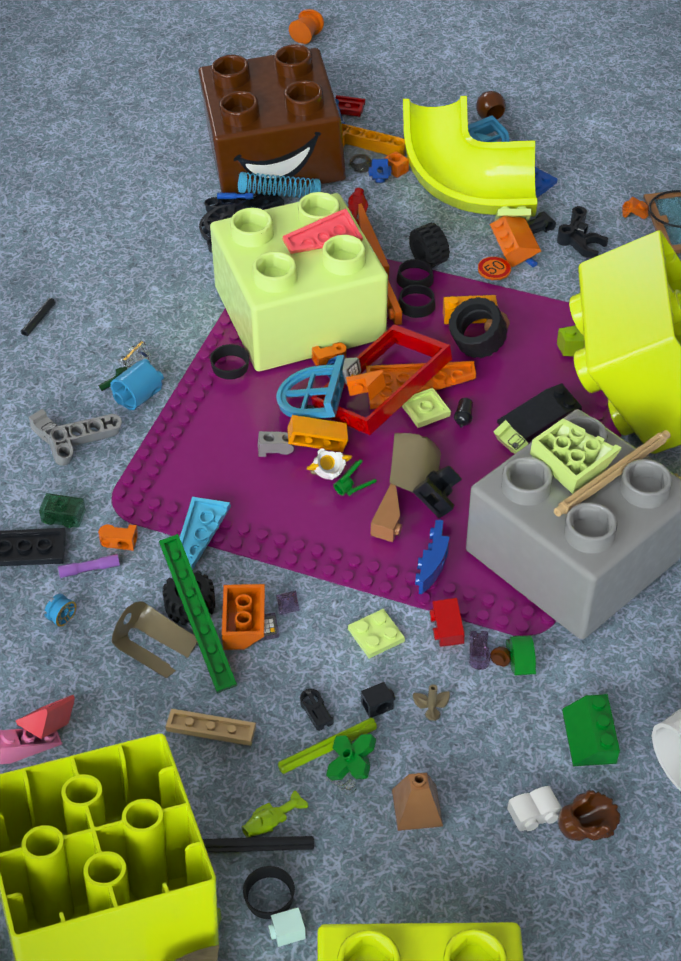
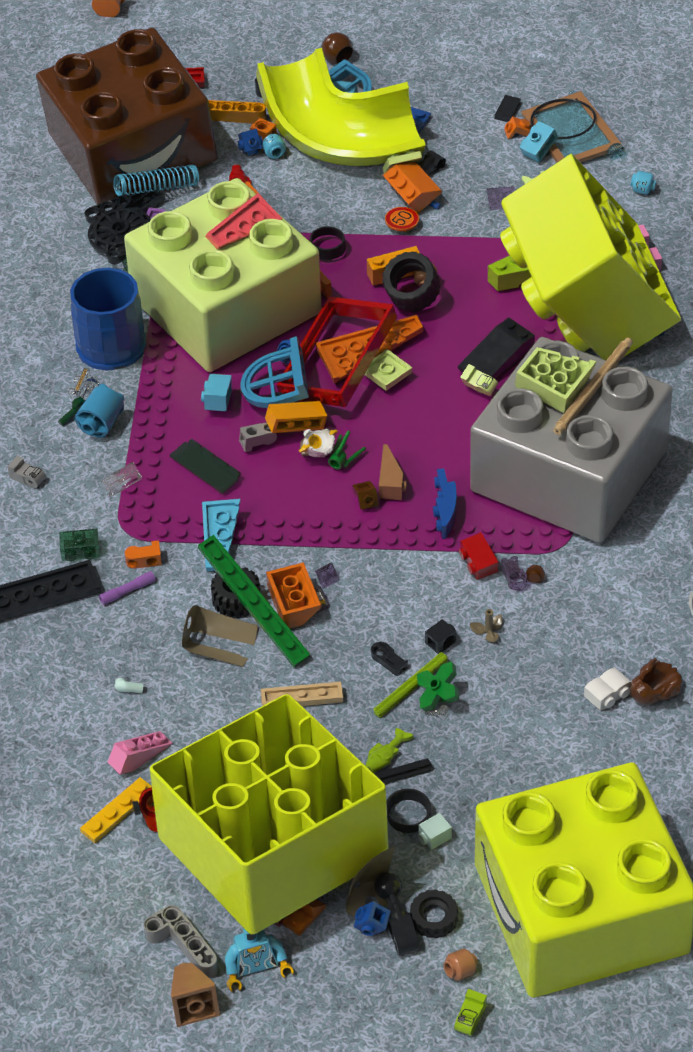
camera: 15 degrees left, 0 degrees up
coral slope [16,695,75,739] -> none
dark azure wheel [44,593,76,627] -> none
light grey beam [49,414,122,466] -> none
black tyre [210,344,249,380] -> none
blue piece [217,192,254,199] -> none
orange leg [312,342,347,366] -> none
slope [342,358,361,384] -> none
orange slope [346,370,386,401] -> none
clear smoke piece [348,154,371,173] -> none
yellowish green plate [348,609,405,659] -> none
dark tan piece [389,433,441,498] -> none
medium nougat slope [392,772,443,831] -> none
black tyre [398,284,436,318] -> none
black tyre [409,222,450,268] -> none
black tile [413,466,462,519] -> none
black piece [454,398,473,428] -> none
green brick [506,635,536,675] -> none
black piece [557,206,608,259] -> none
green slope [562,694,620,767] -> none
none -> blue piece [70,267,146,371]
none -> clear panel [101,462,142,497]
none -> light aqua arm [114,678,143,693]
none -> clear green windscreen [170,439,241,494]
none -> medium azure brick [201,374,232,411]
none -> medium azure head [262,134,286,159]
none -> reddish brown bracket [352,481,379,510]
none -> black tile [494,95,521,122]
none -> medium azure brick [519,121,558,163]

